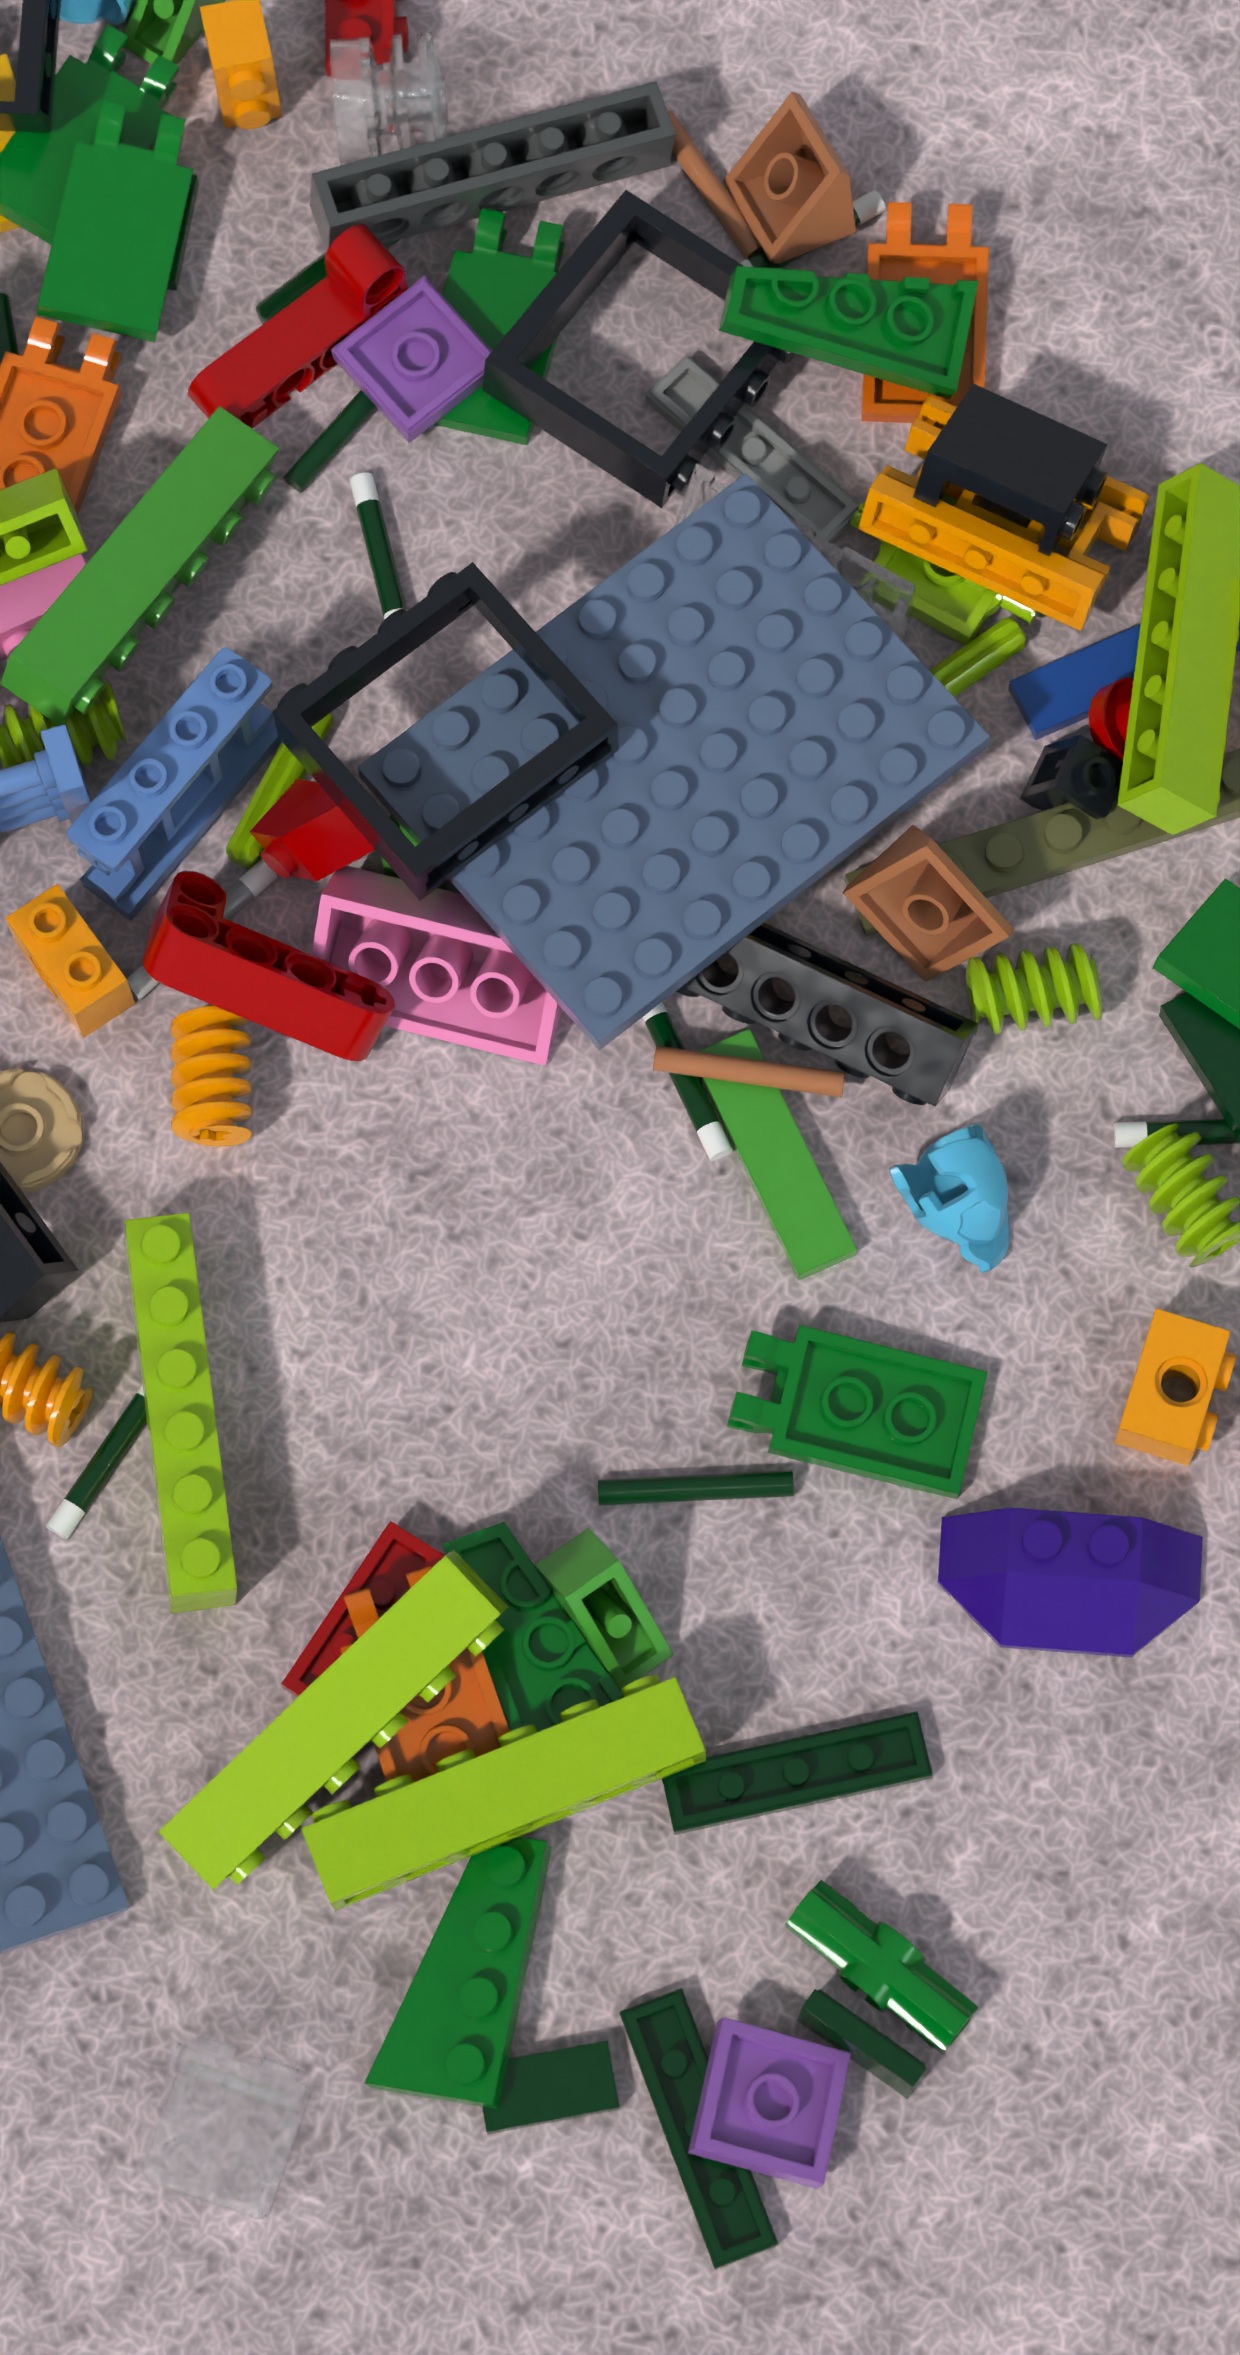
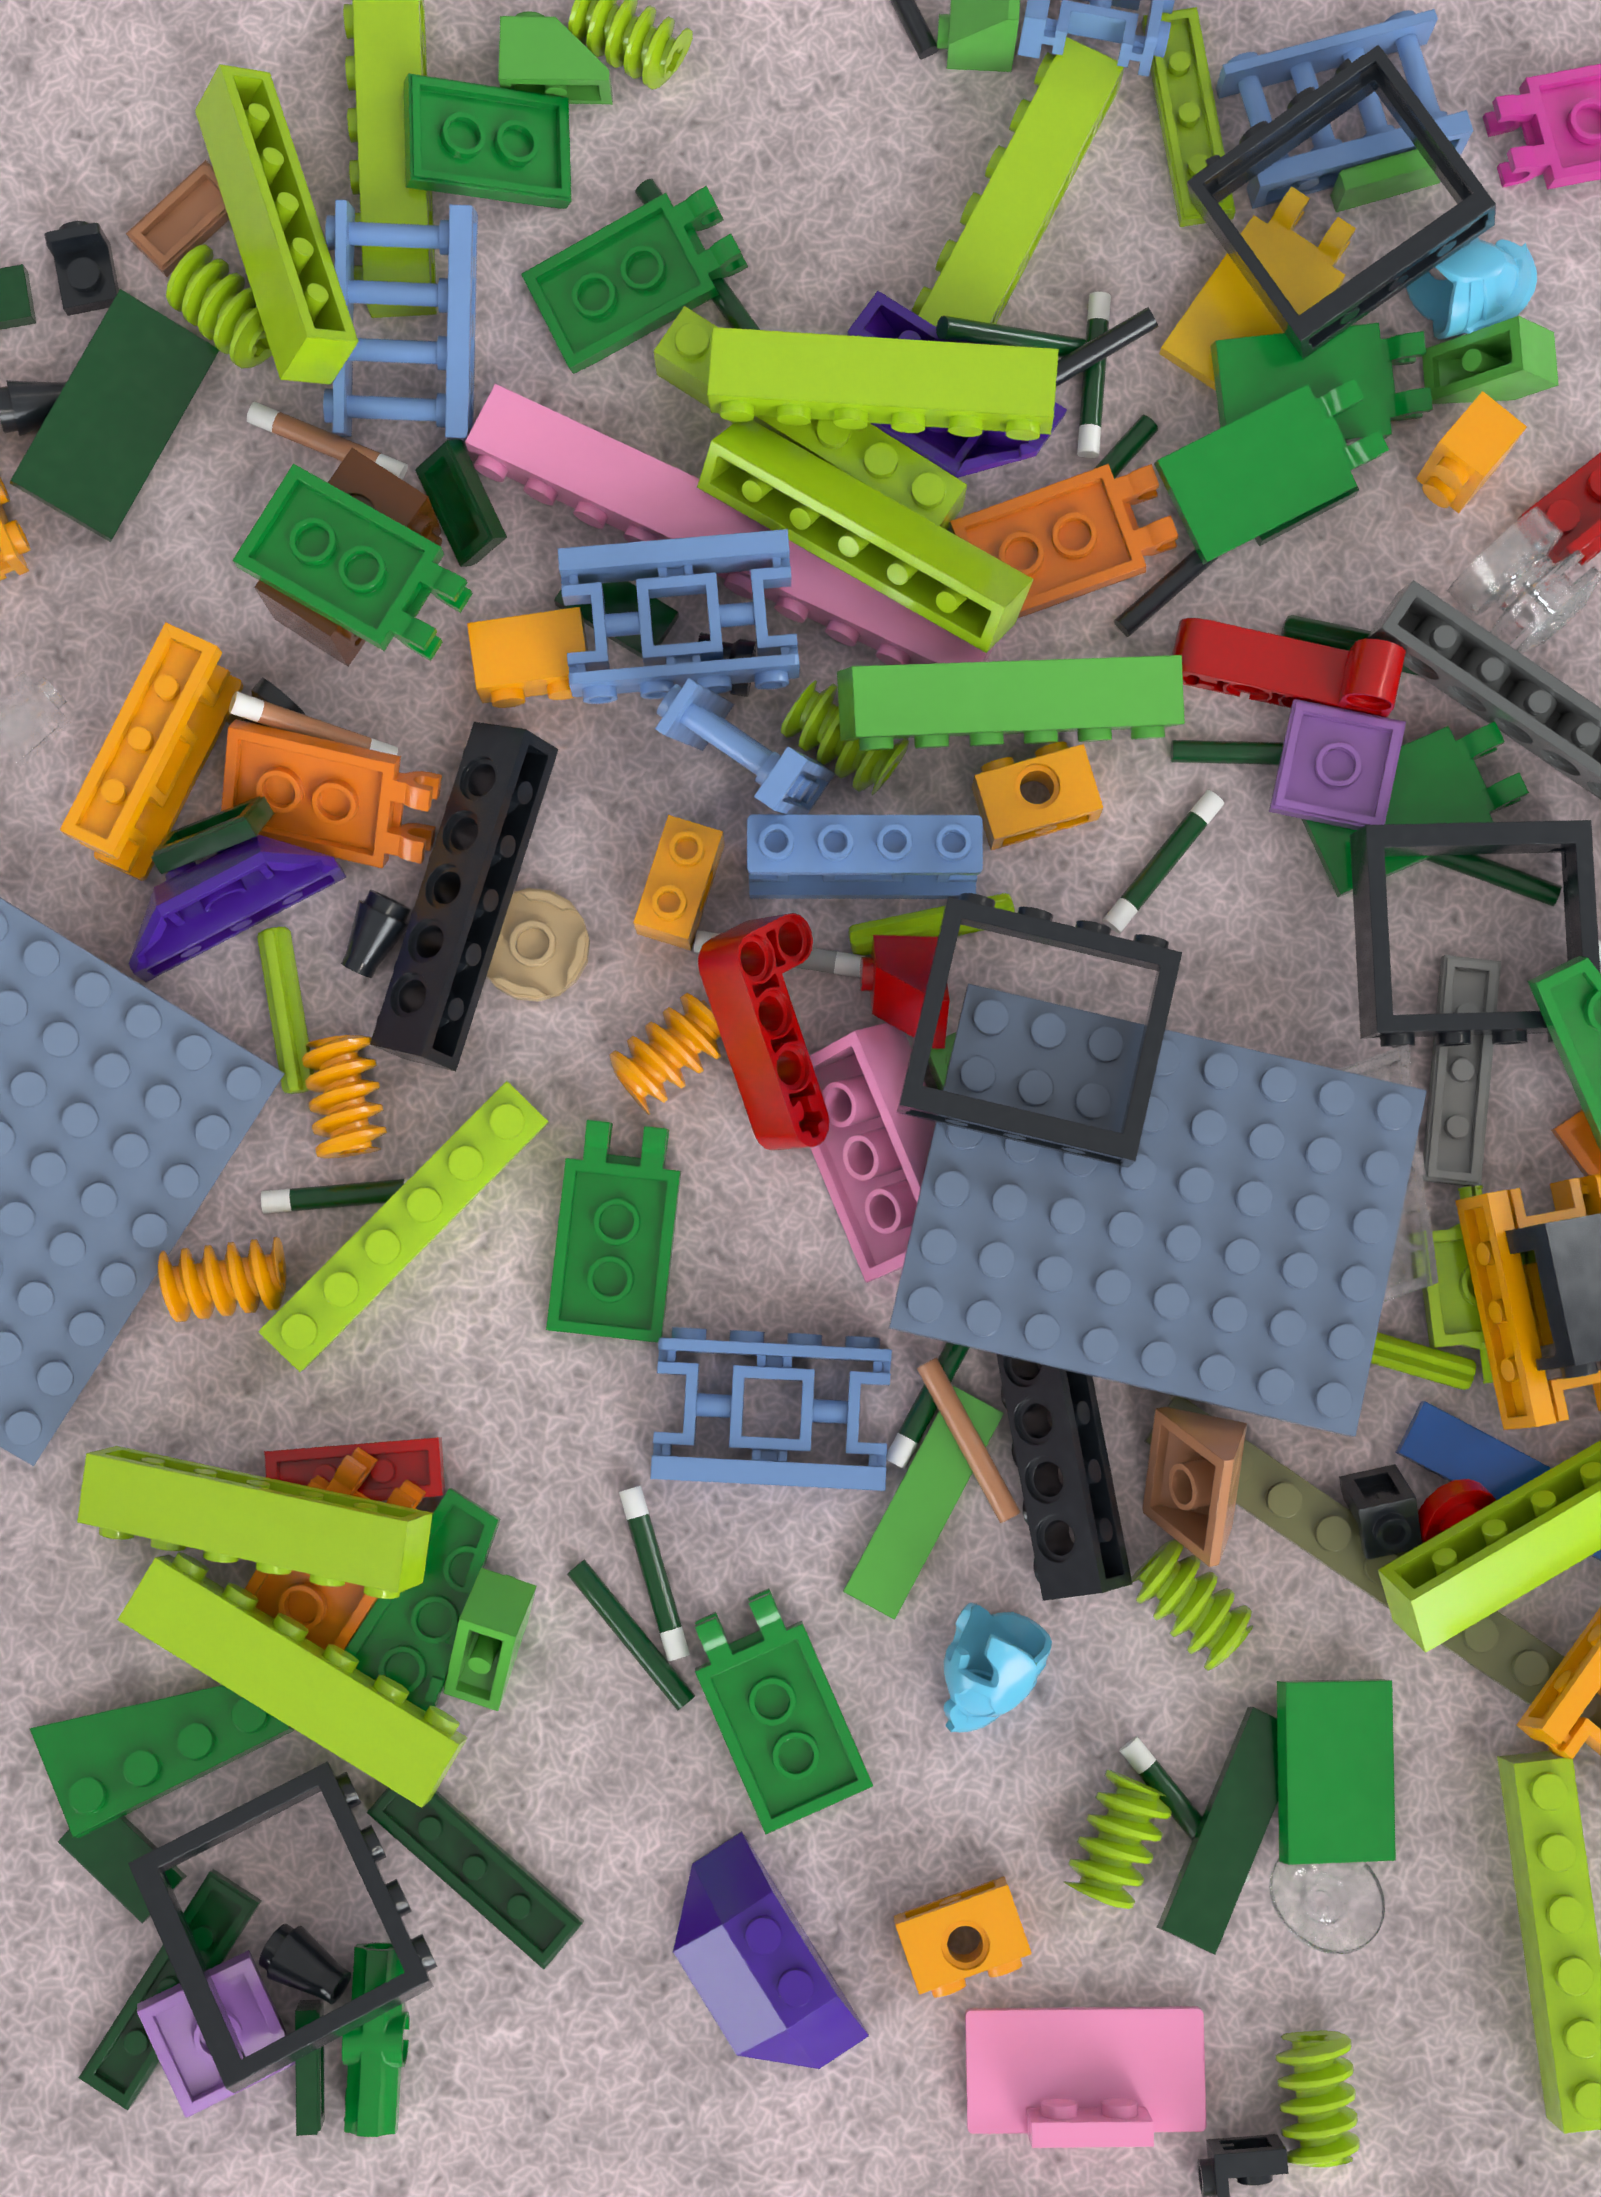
camera: 50 degrees right, 10 degrees up
none -> black window [128,1761,438,2093]
none -> light orange piece [158,1236,287,1322]
none -> black cone [259,1924,351,2005]
none -> green tile [546,1120,681,1343]
none -> dark green bar [619,1486,690,1661]
none -> medium blue fence [650,1327,892,1491]
none -> light orange brick [971,741,1104,850]
none -> black bar [1114,549,1219,637]
none -> dark green bar [1427,855,1562,906]

